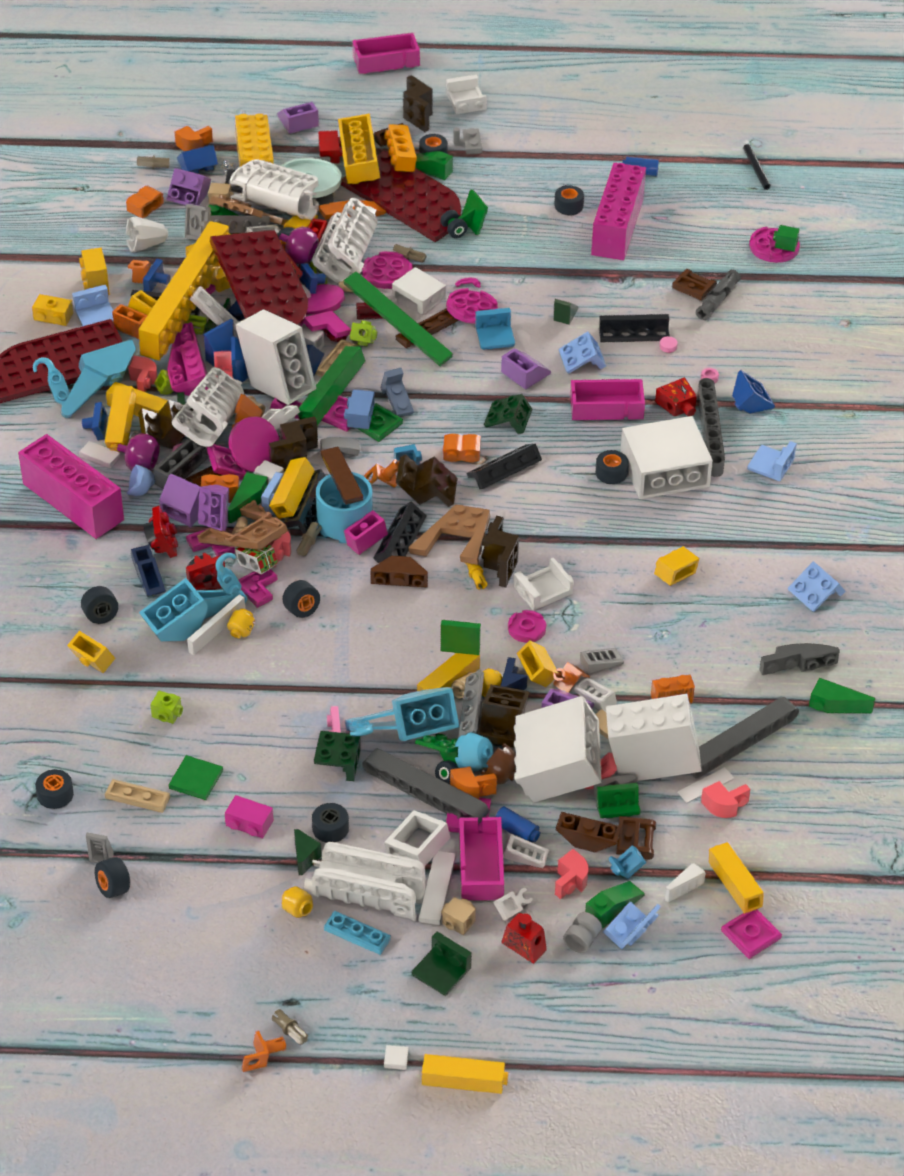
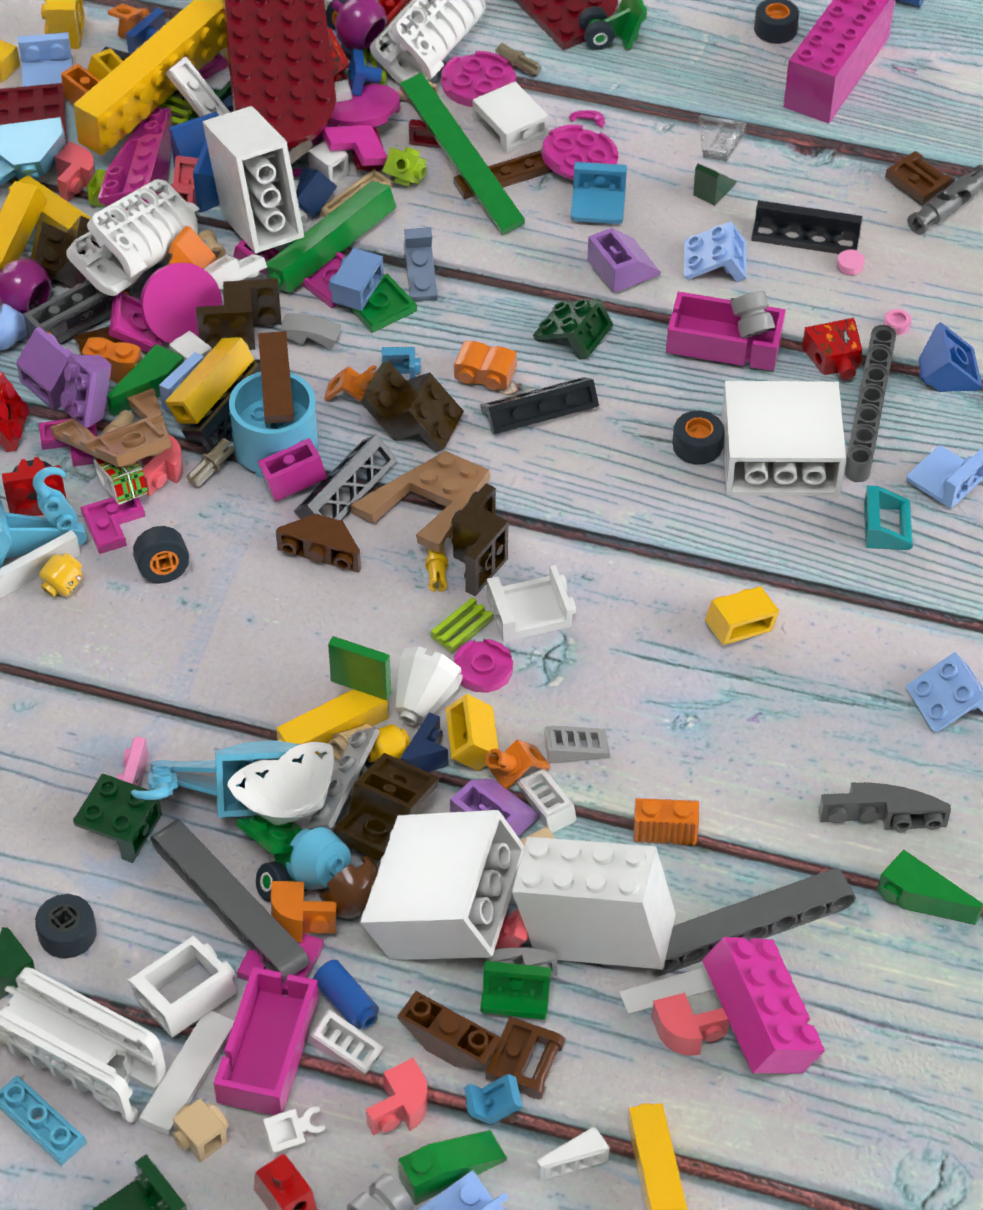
camera: 15 degrees right, 5 degrees up
none -> white piece [227,742,334,825]
none -> white cone [395,646,463,725]
none -> lime tile [431,597,494,653]
none -> clear wing [699,115,746,162]
none -> dark pink piece [702,937,825,1074]
none -> light grey wheel [730,290,776,339]
none -> teal tile [864,485,913,550]

